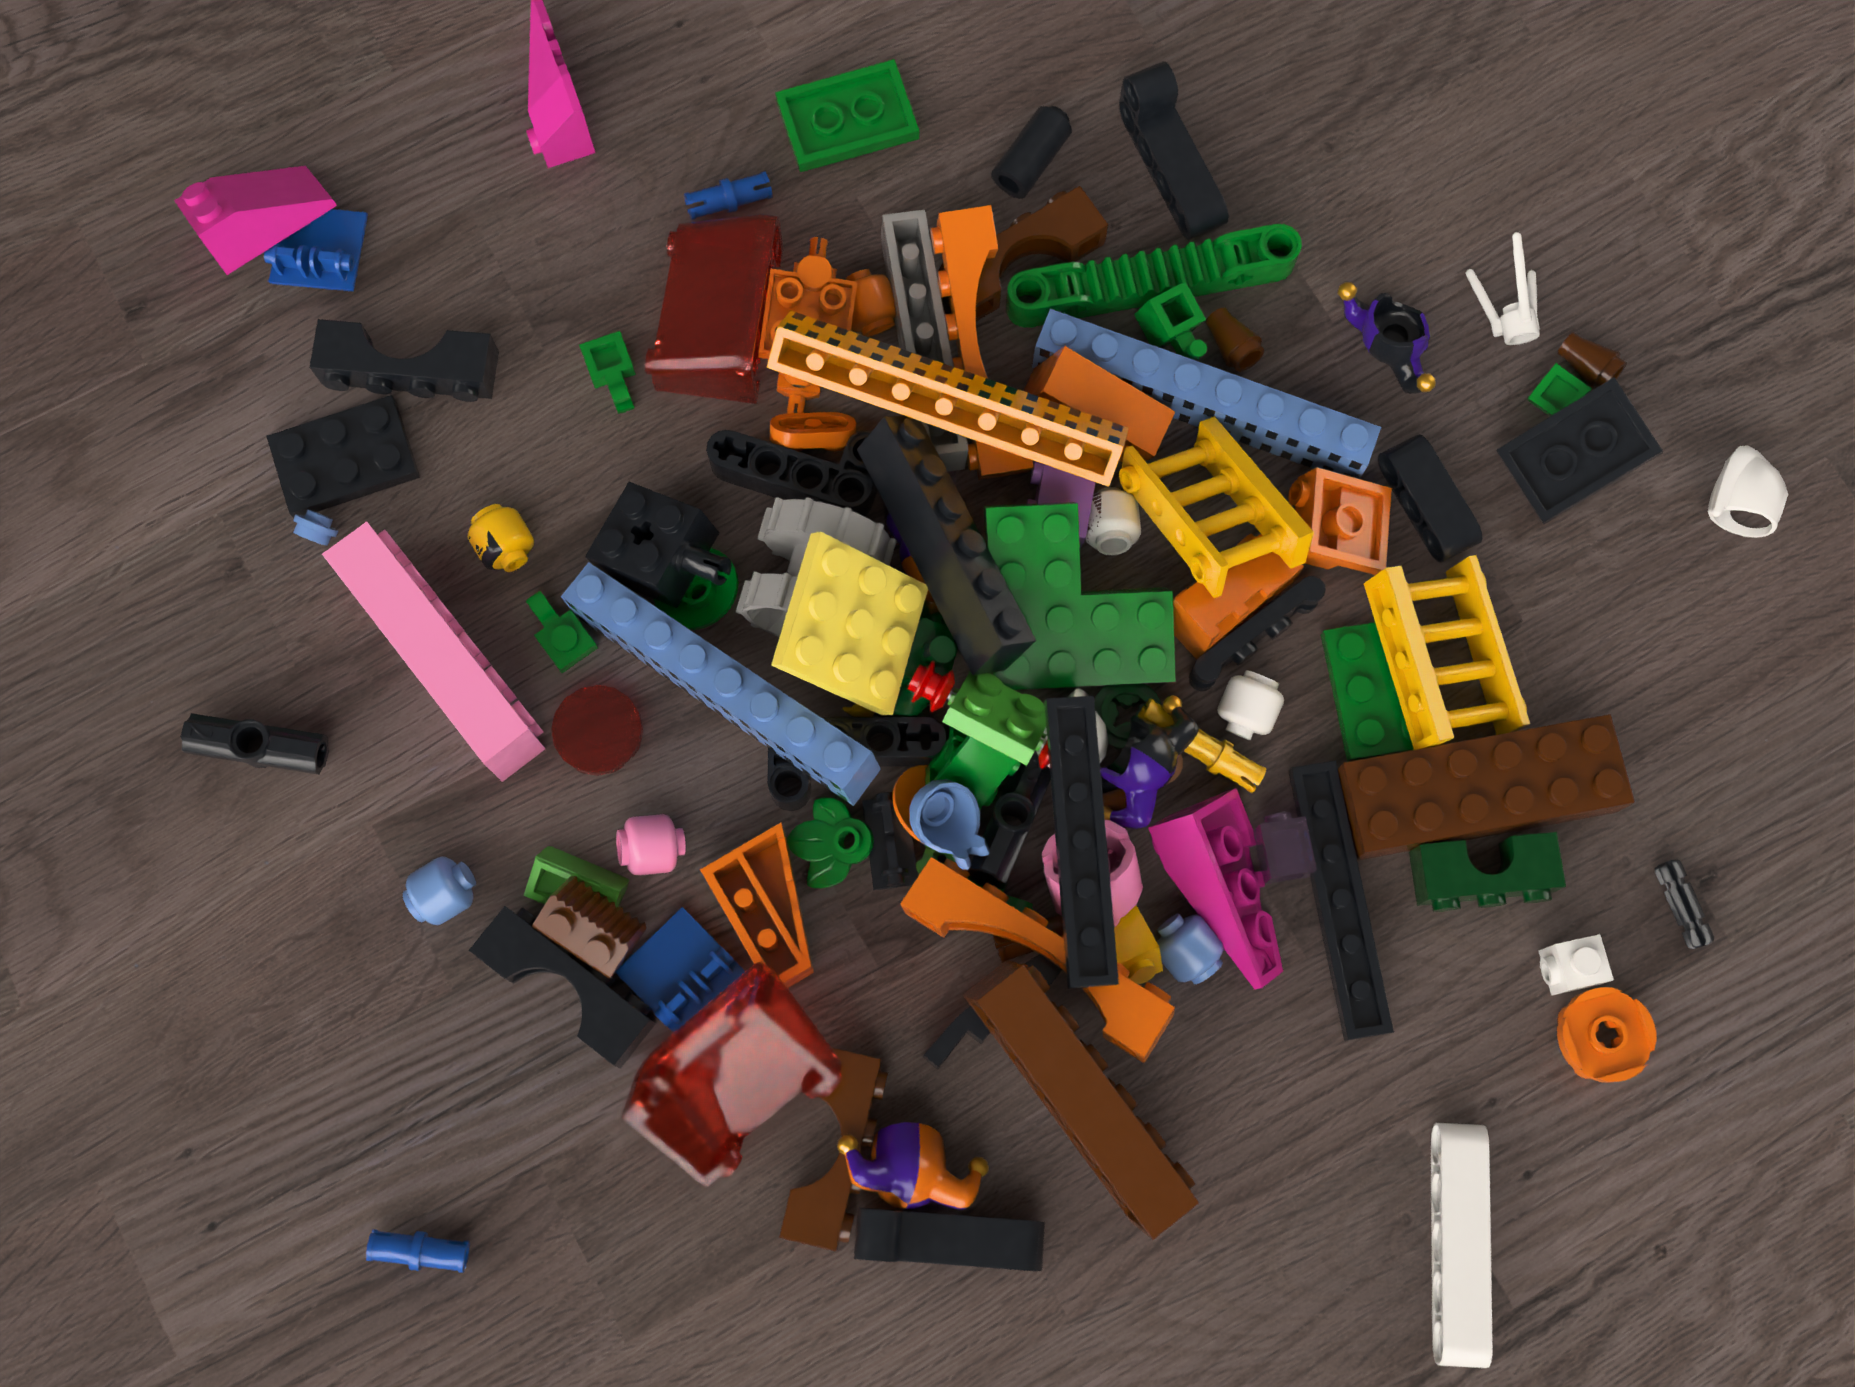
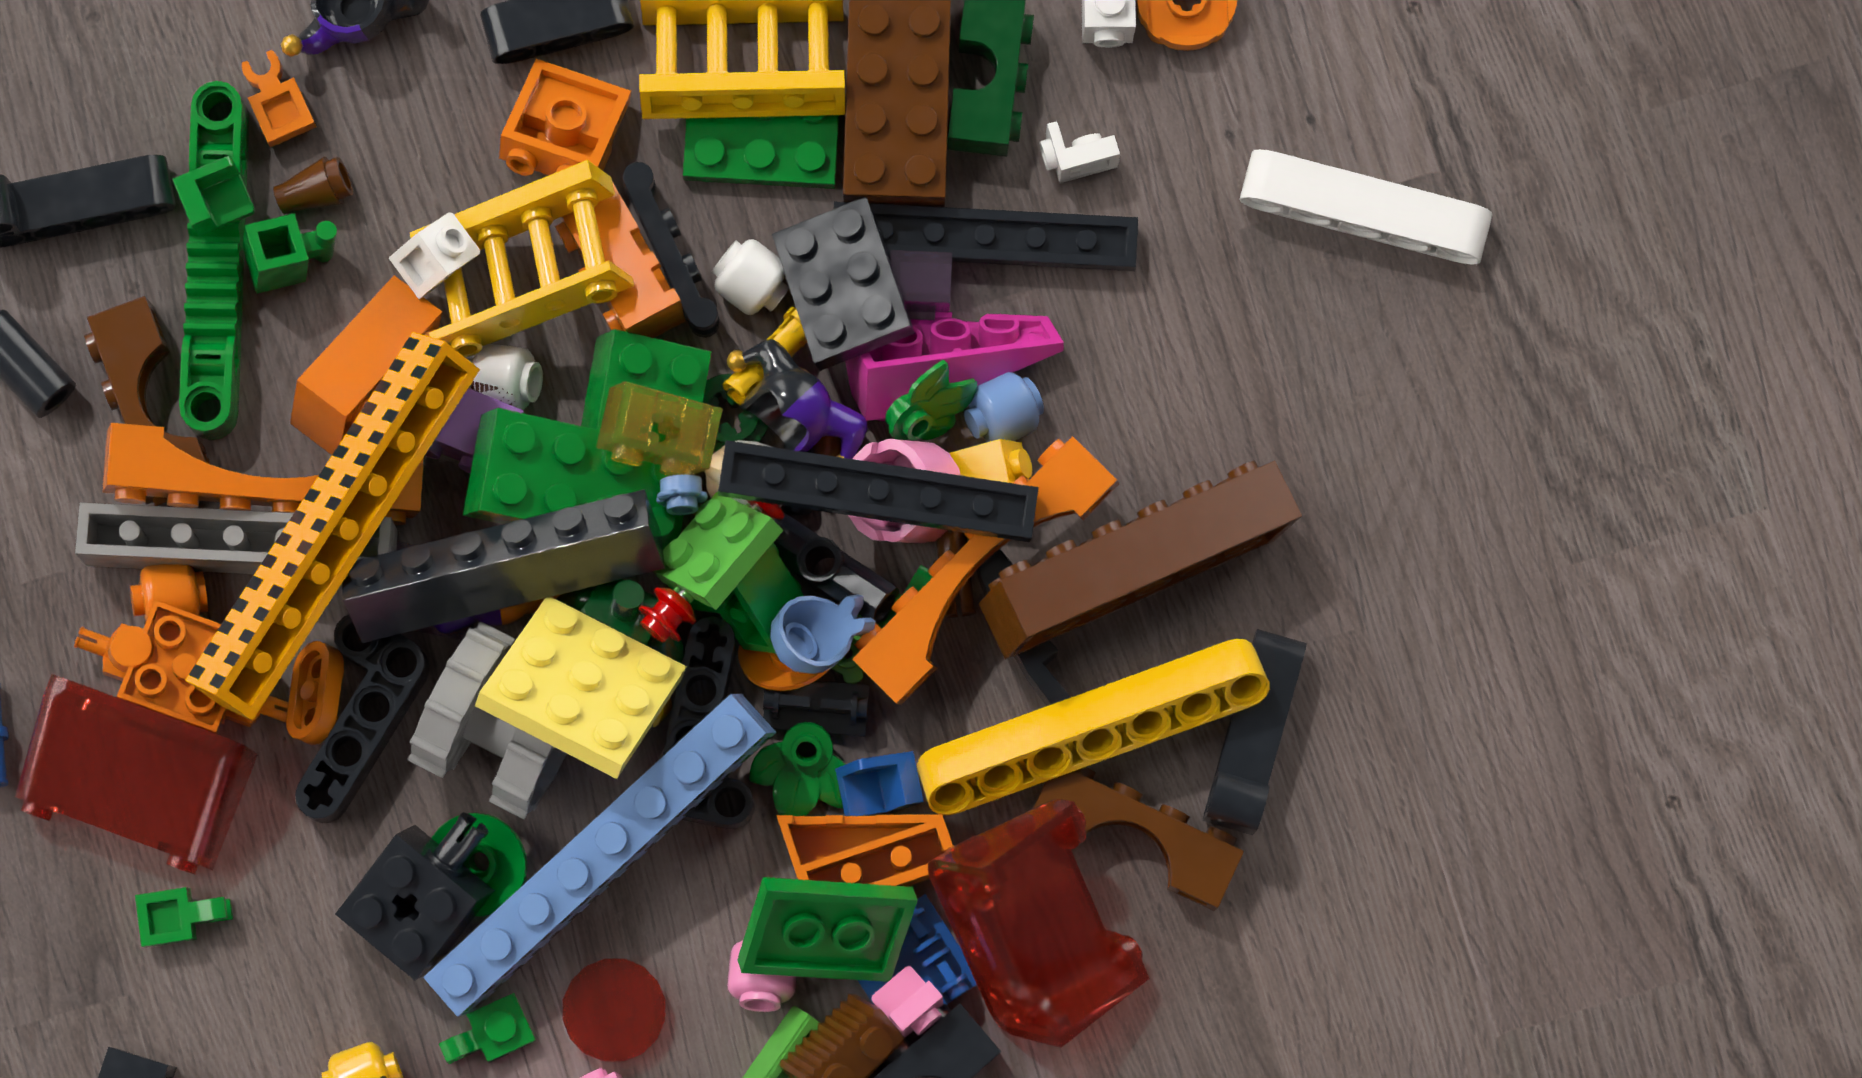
camera: 80 degrees left, 5 degrees up
piece [837,1122,989,1210] -> none
medium blue brick [1032,309,1381,479] -> none
none -> green panel [172,156,255,237]
none -> orange plate [242,50,317,148]
none -> white bracket [389,212,480,299]
none -> clear yellow brick [596,381,723,476]
none -> medium blue plate [656,474,708,515]
none -> green plate [737,877,918,982]
none -> plate [772,197,915,371]
none -> blue panel [835,751,924,816]
none -> bright pink bracket [872,966,943,1038]
none -> green plate [885,360,977,441]
none -> yellow beam [917,639,1270,815]
none -> white bracket [1039,121,1120,183]

